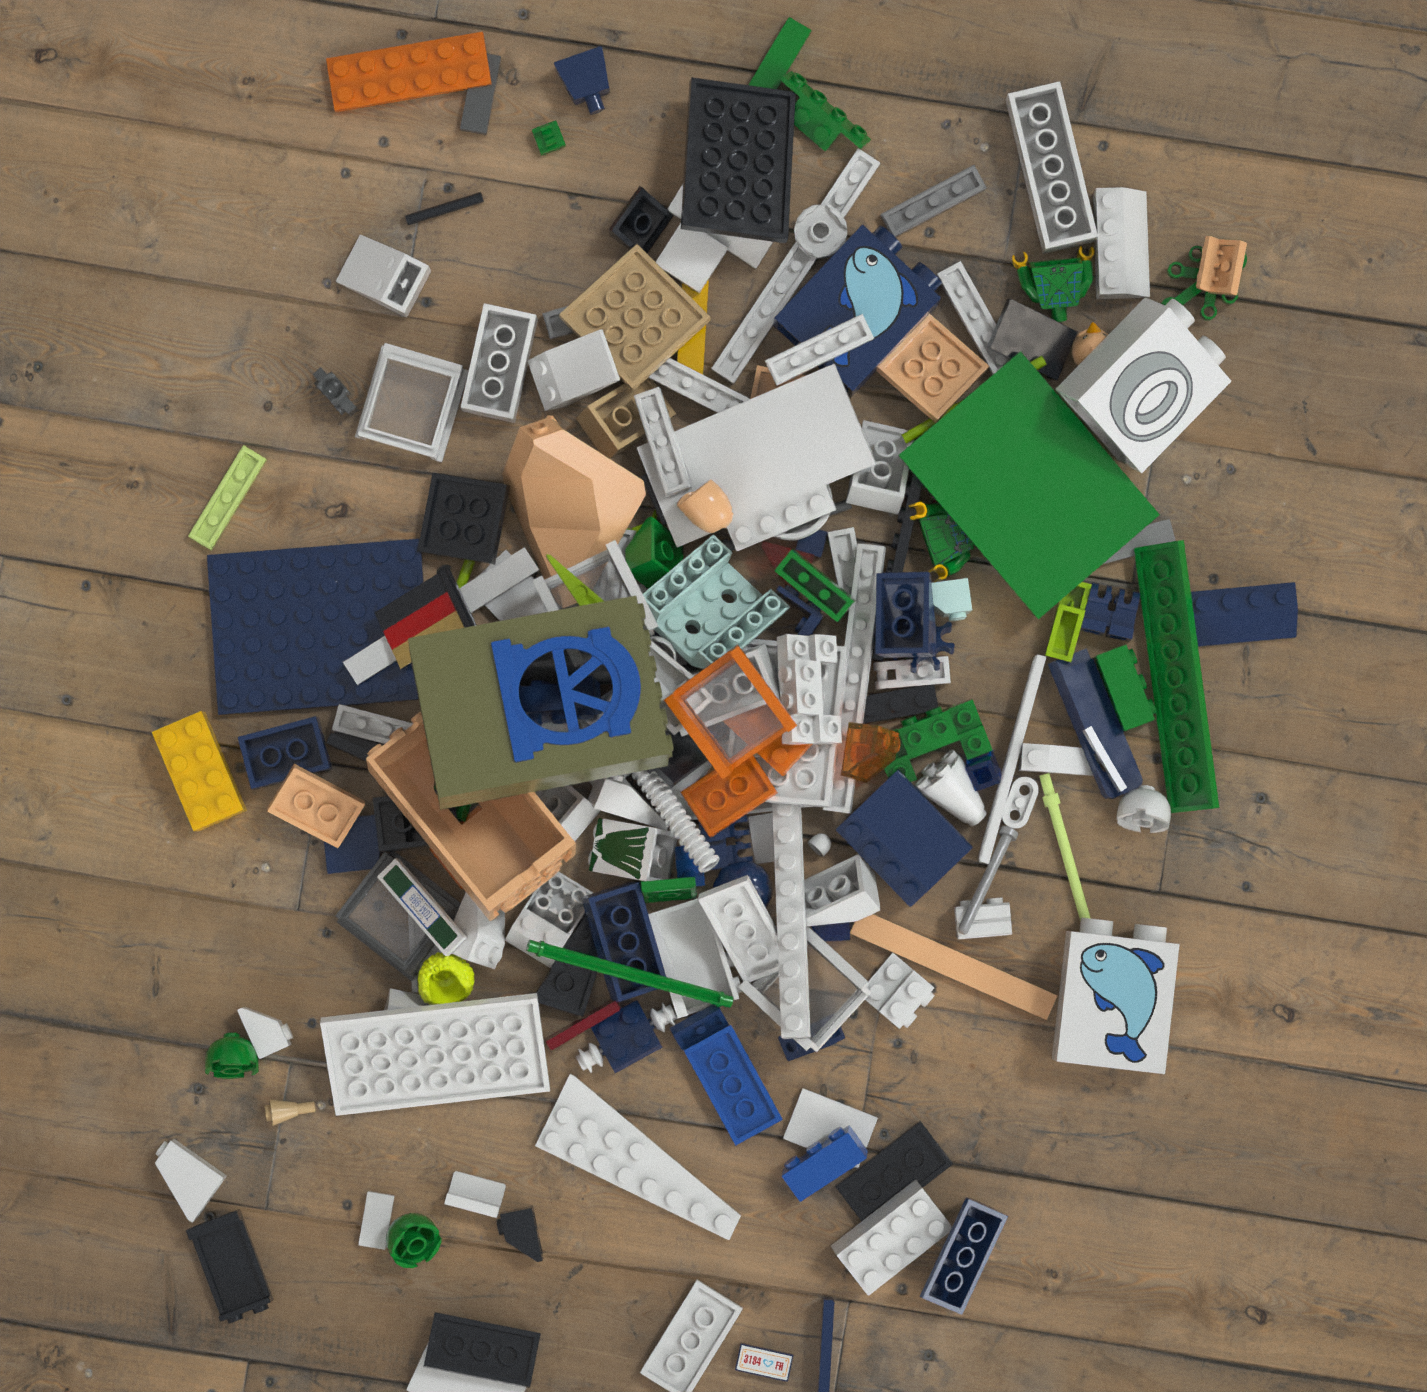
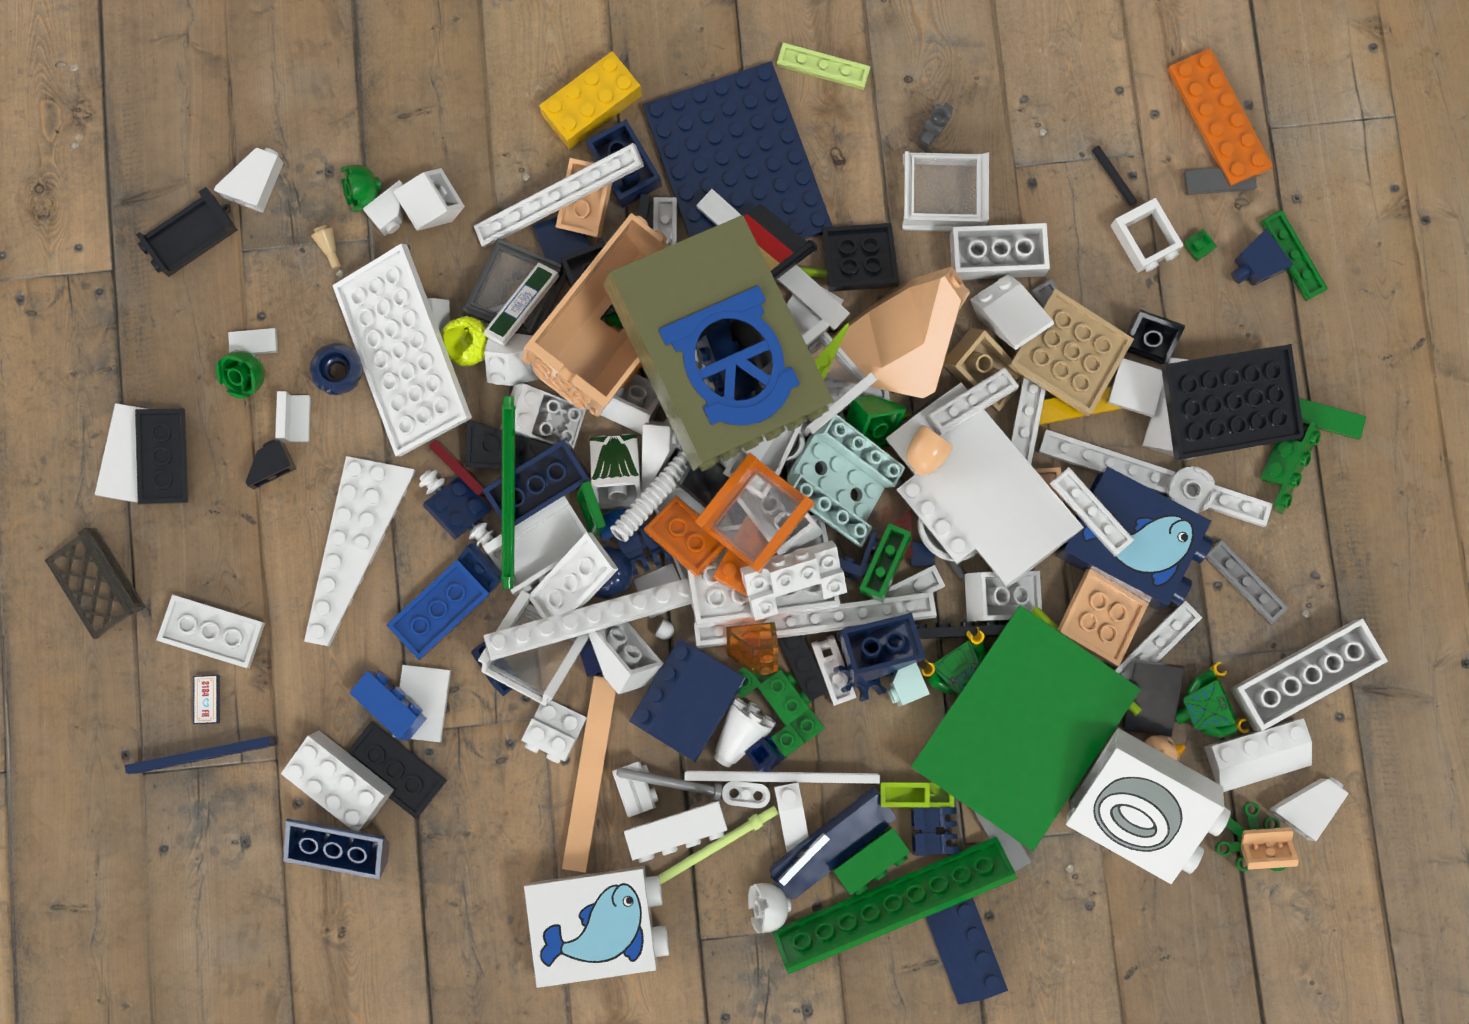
camera: 75 degrees right, 5 degrees down
white slope [336,235,431,318] -> none
none -> dark blue piece [309,343,363,396]
none -> white slope [394,168,465,231]
none -> white tile [474,143,644,248]
none -> white brick [624,800,728,863]
none -> white window [1111,198,1184,273]
none -> green tile [1260,210,1328,302]
none -> white slope [1268,778,1349,841]

